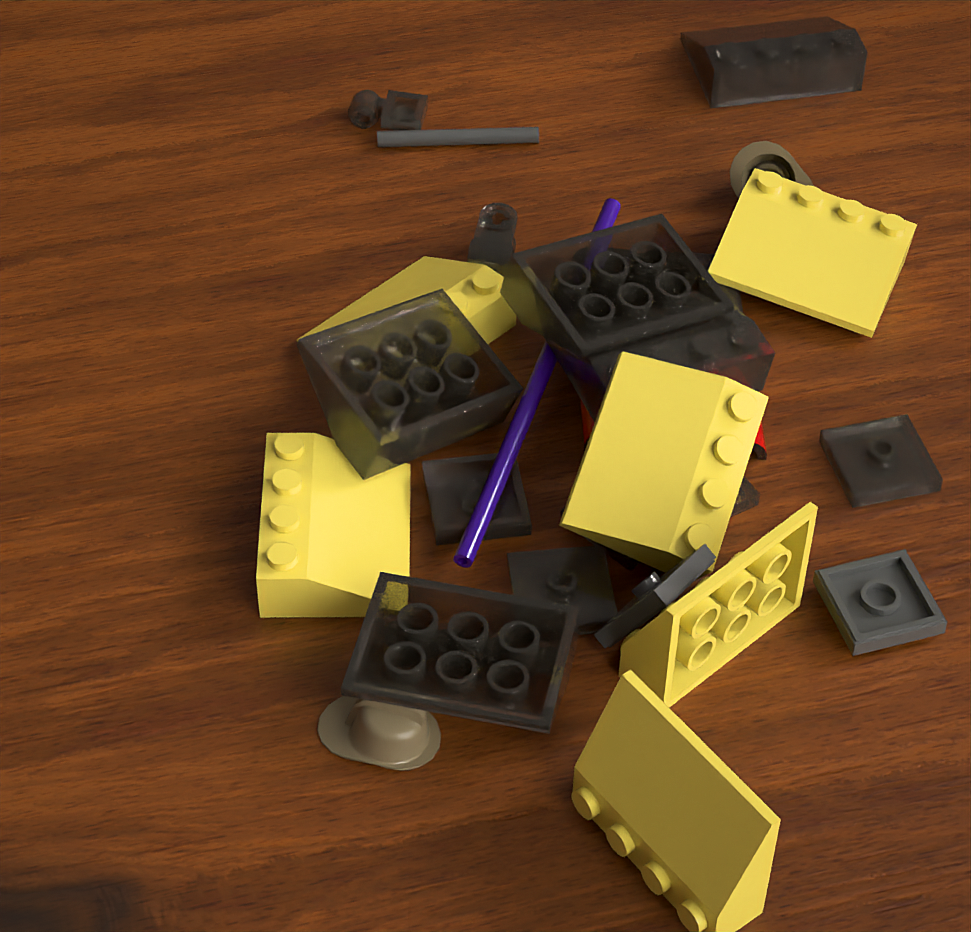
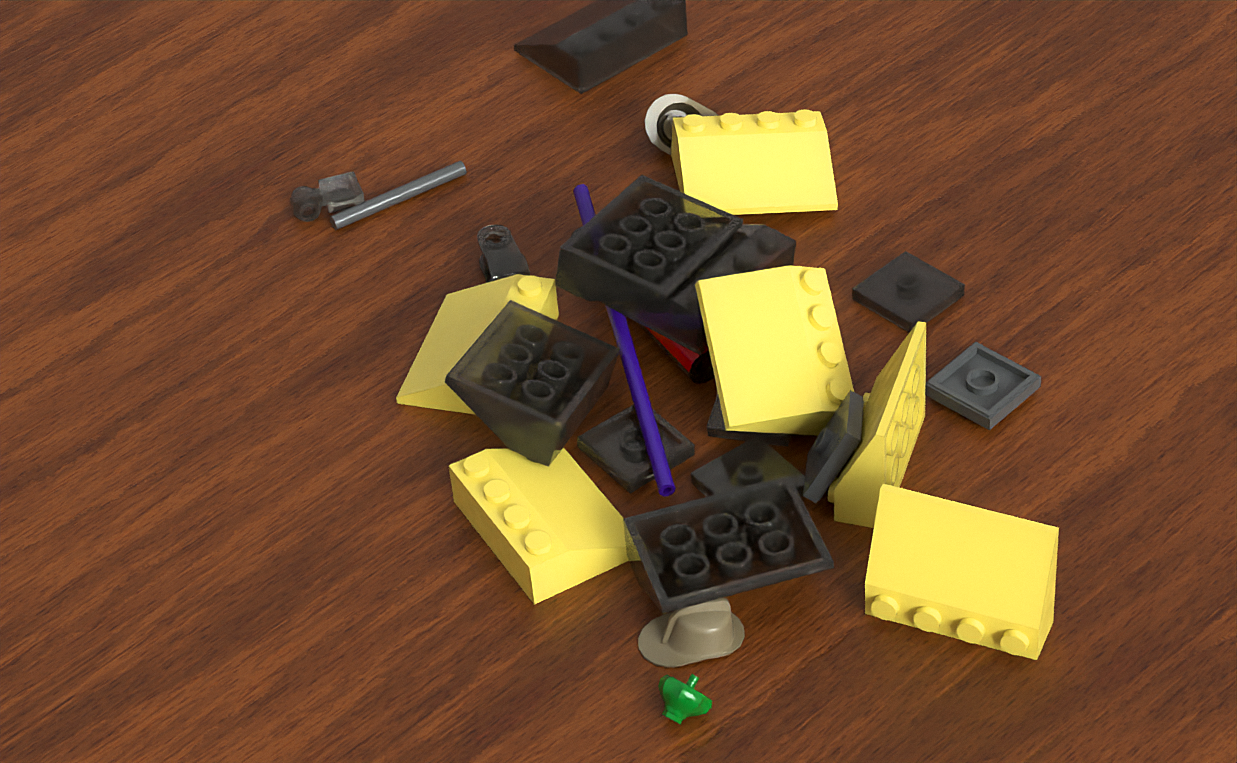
camera: 25 degrees left, 5 degrees down
none -> green piece [658,674,712,725]

